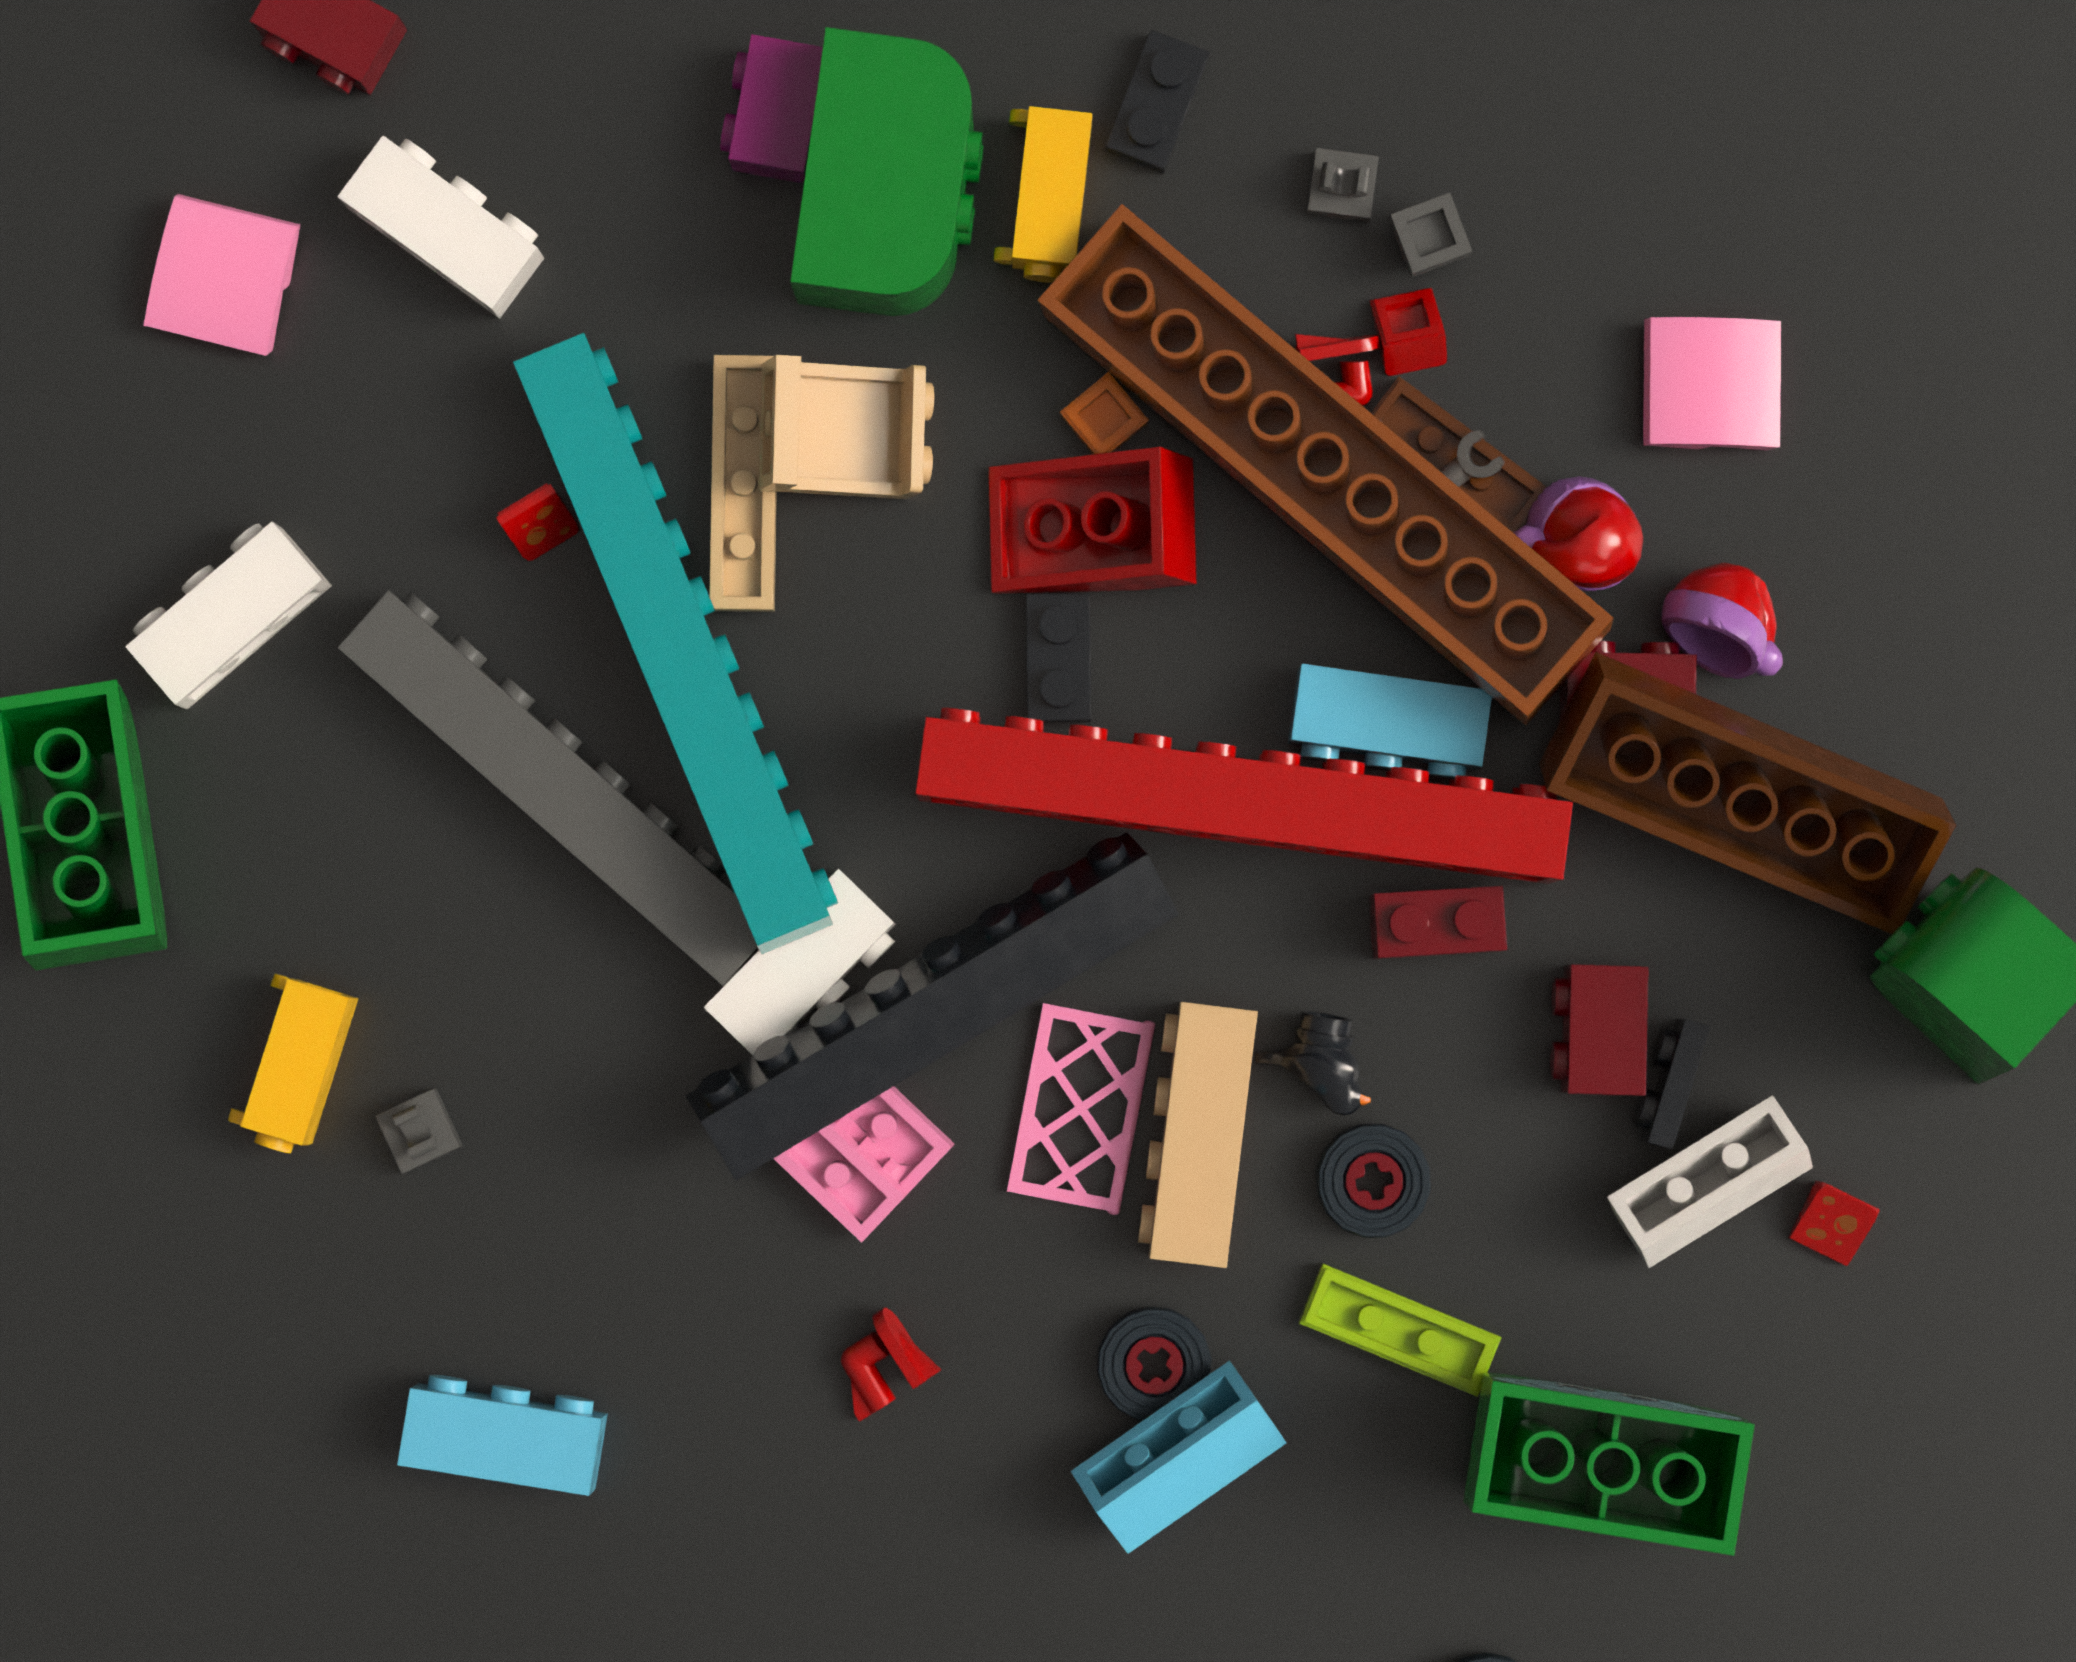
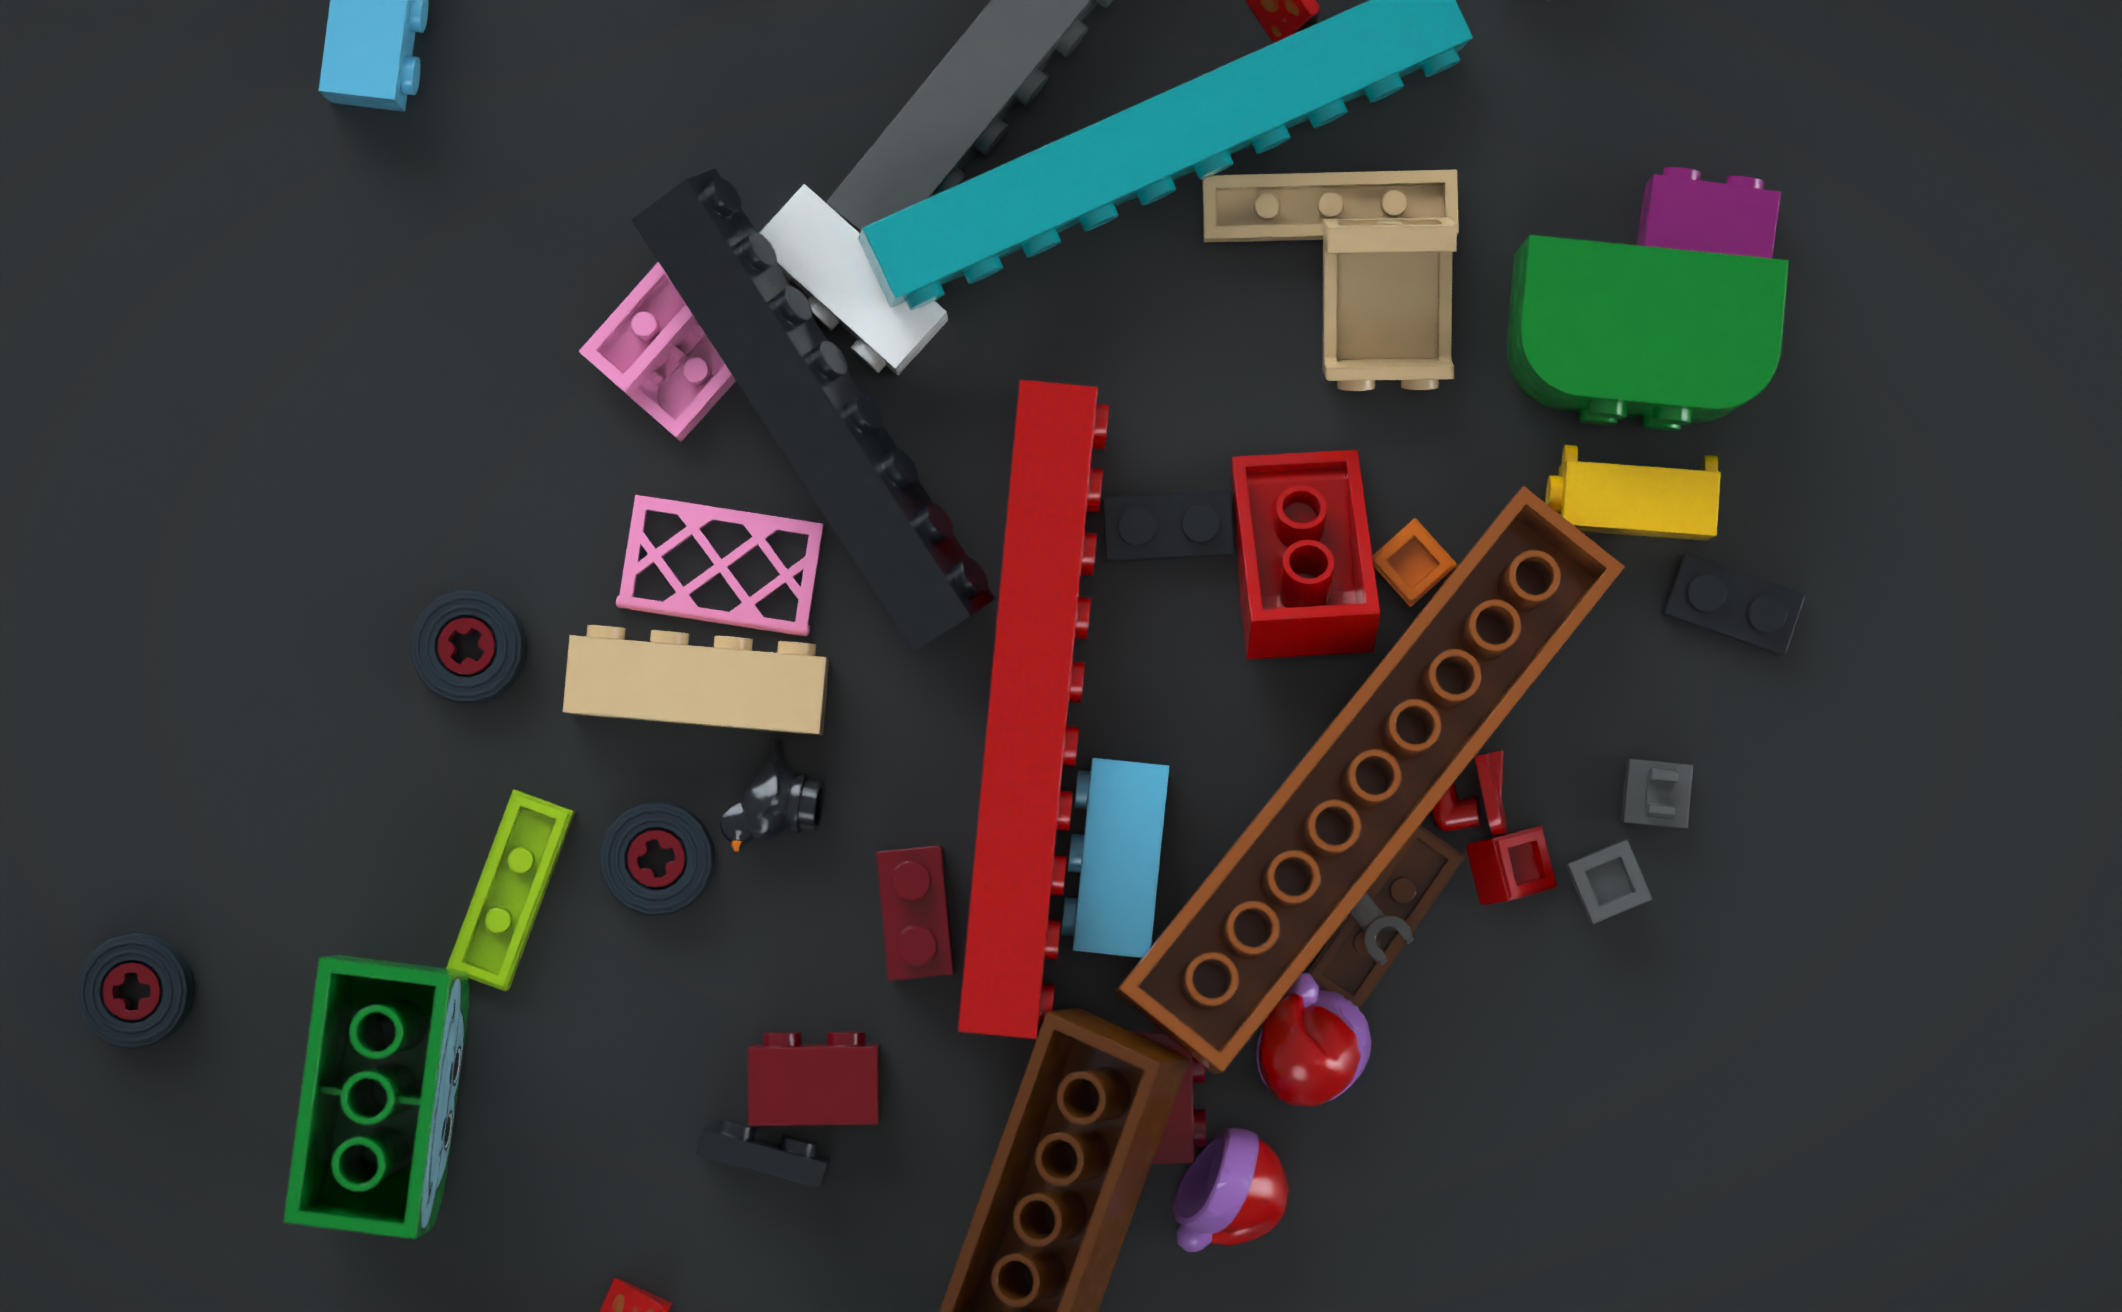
camera: 85 degrees right, 0 degrees up
red piece [841,1307,942,1422] -> none
medium azure brick [1071,1360,1287,1554] -> none
white brick [1607,1095,1813,1268] -> none
bright pink slope [1643,317,1781,450] -> none

